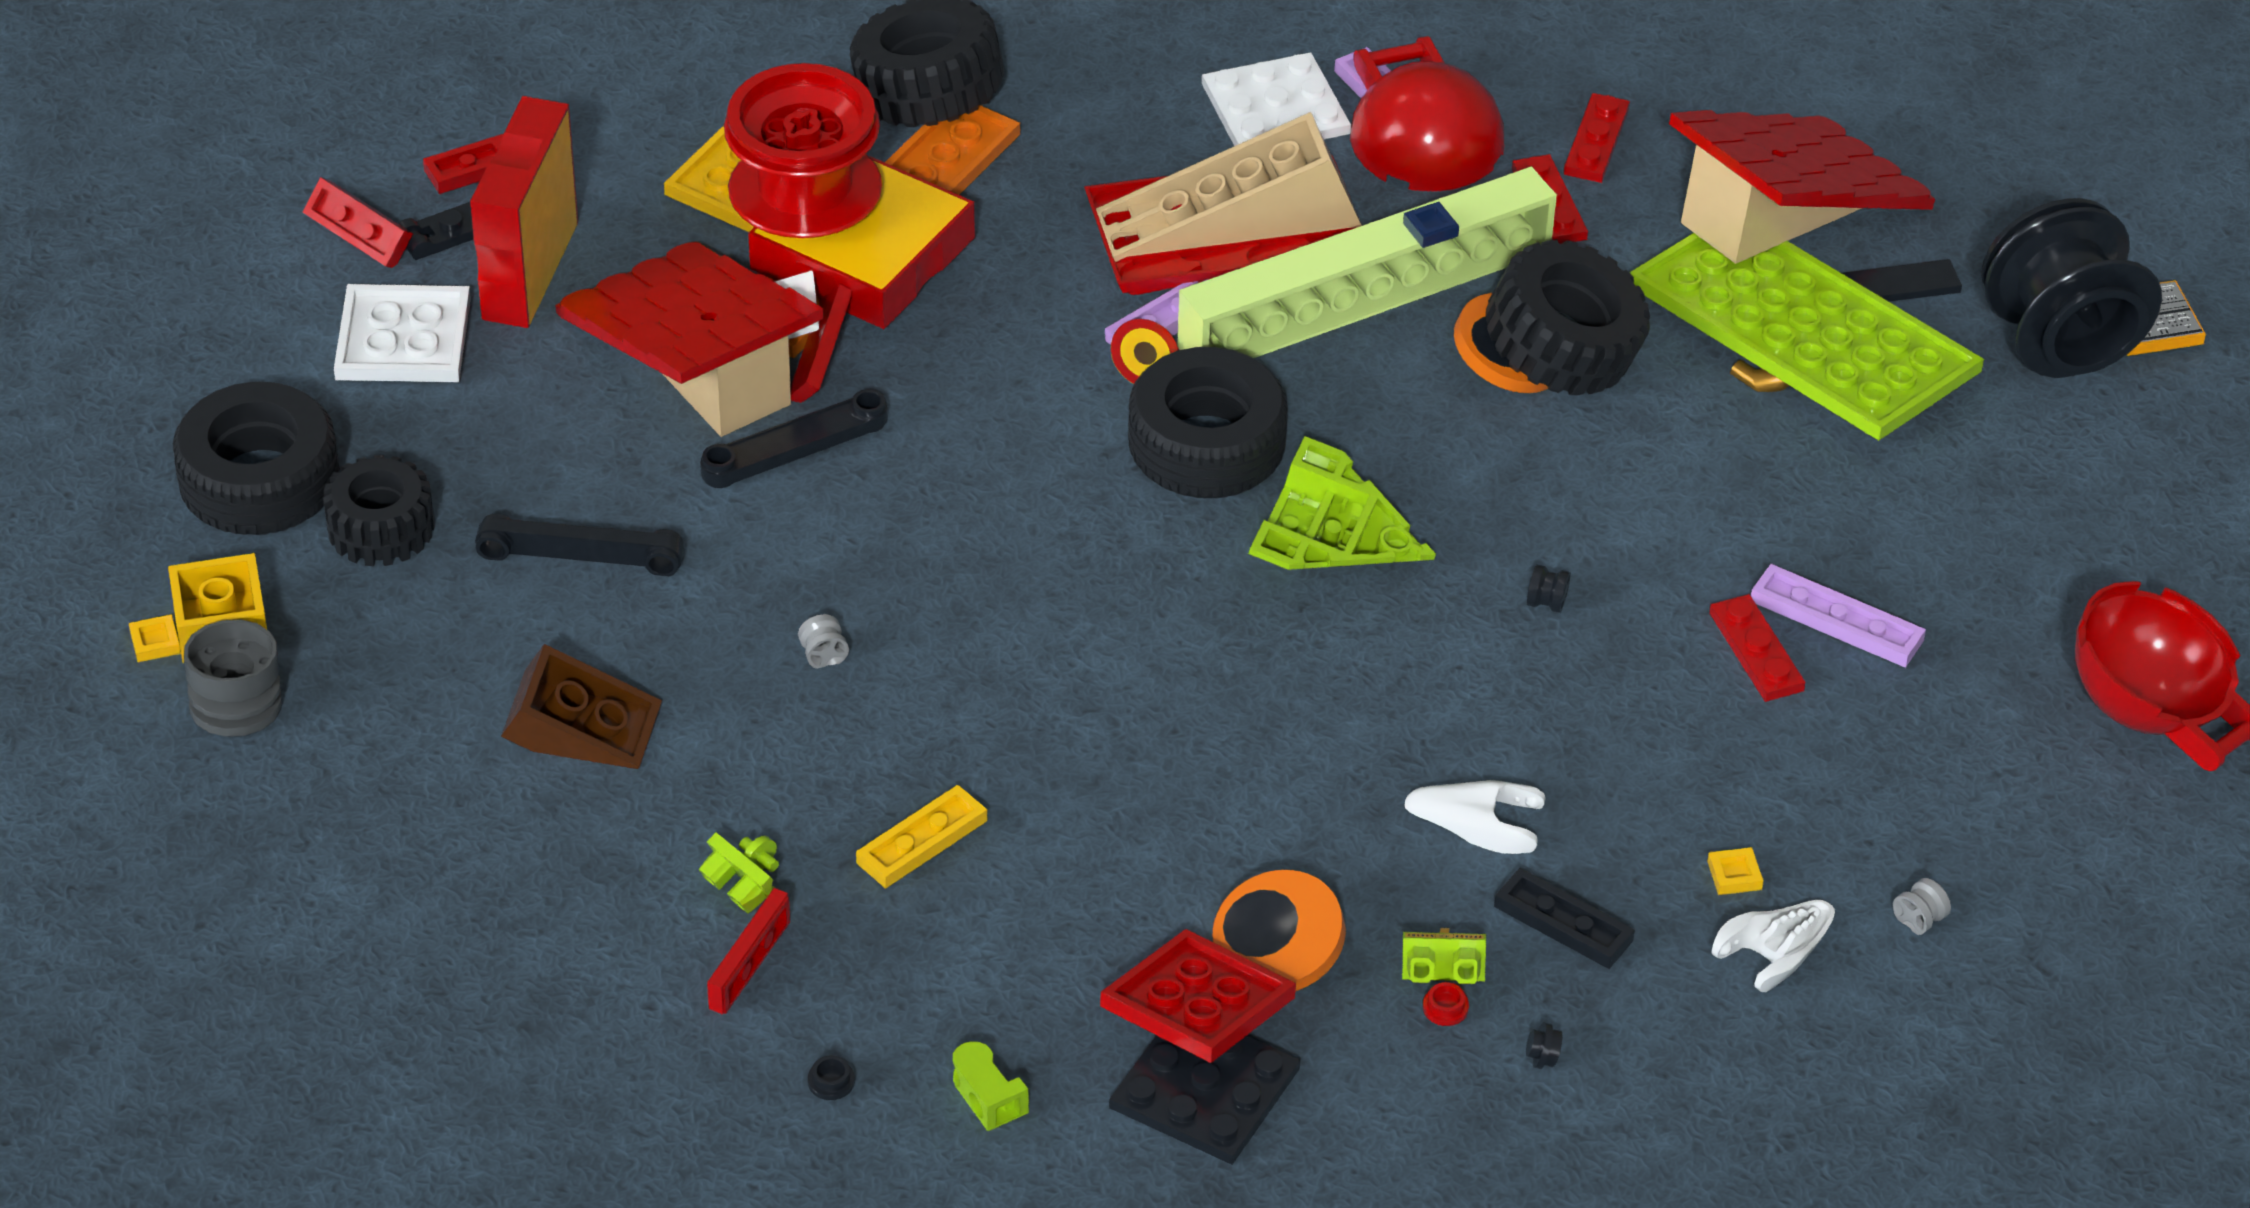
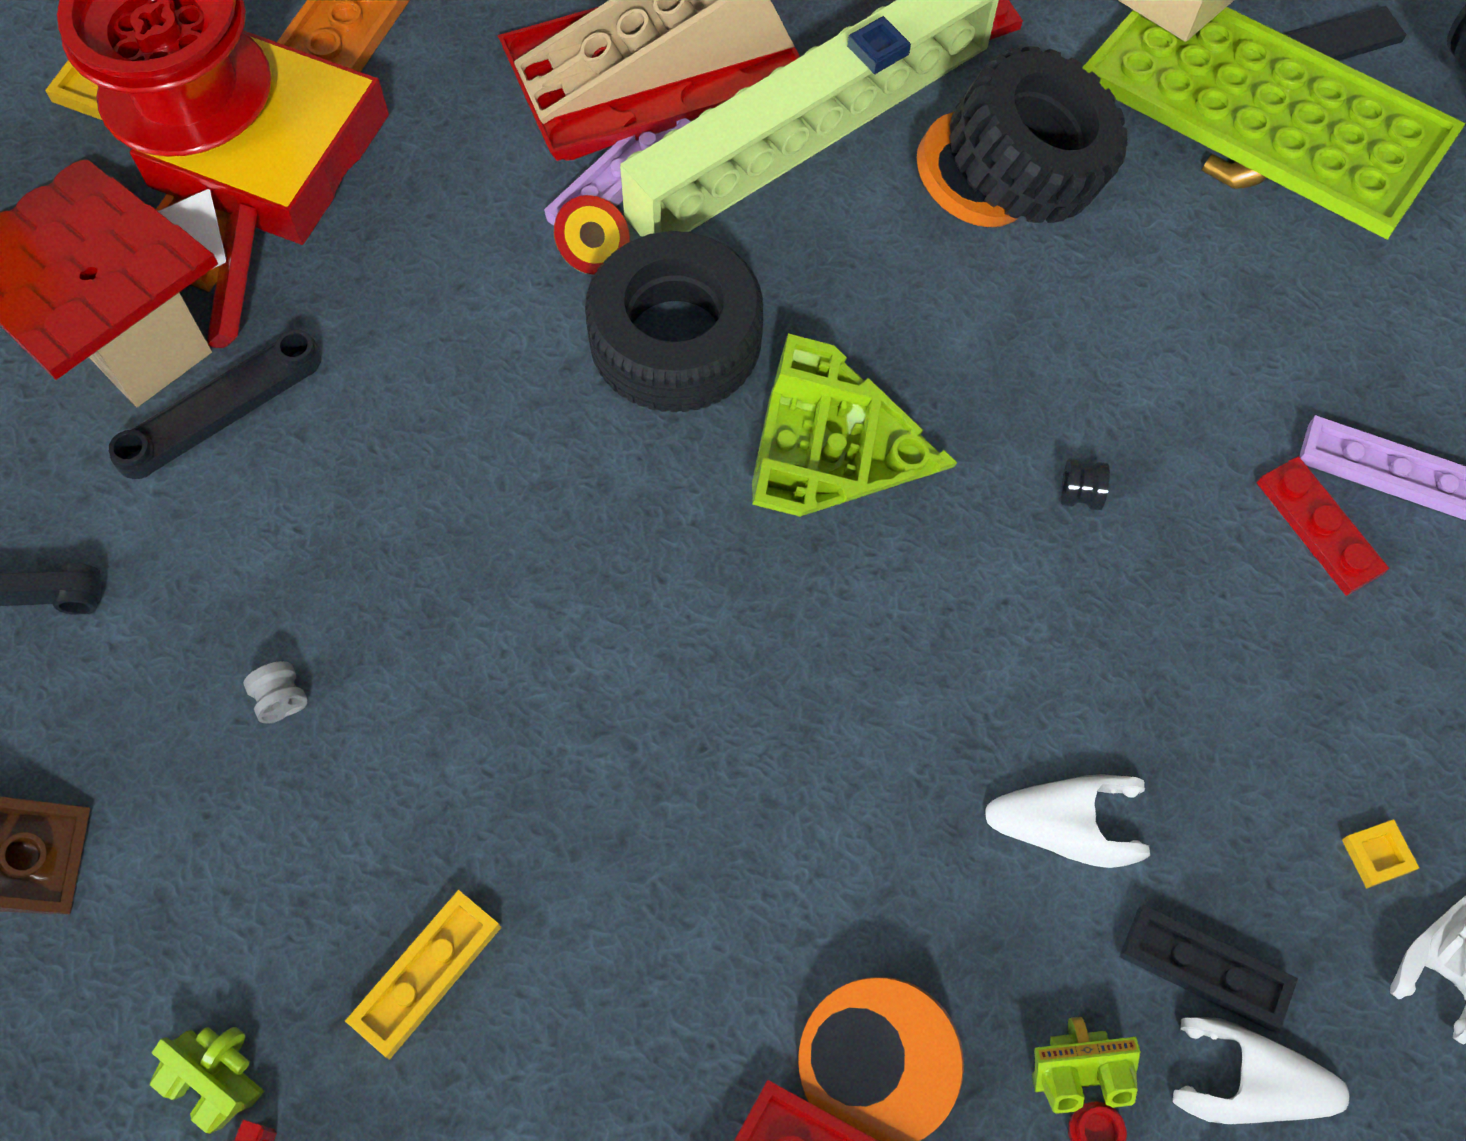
camera: 10 degrees left, 20 degrees up
none -> white animal [1173,1017,1349,1124]

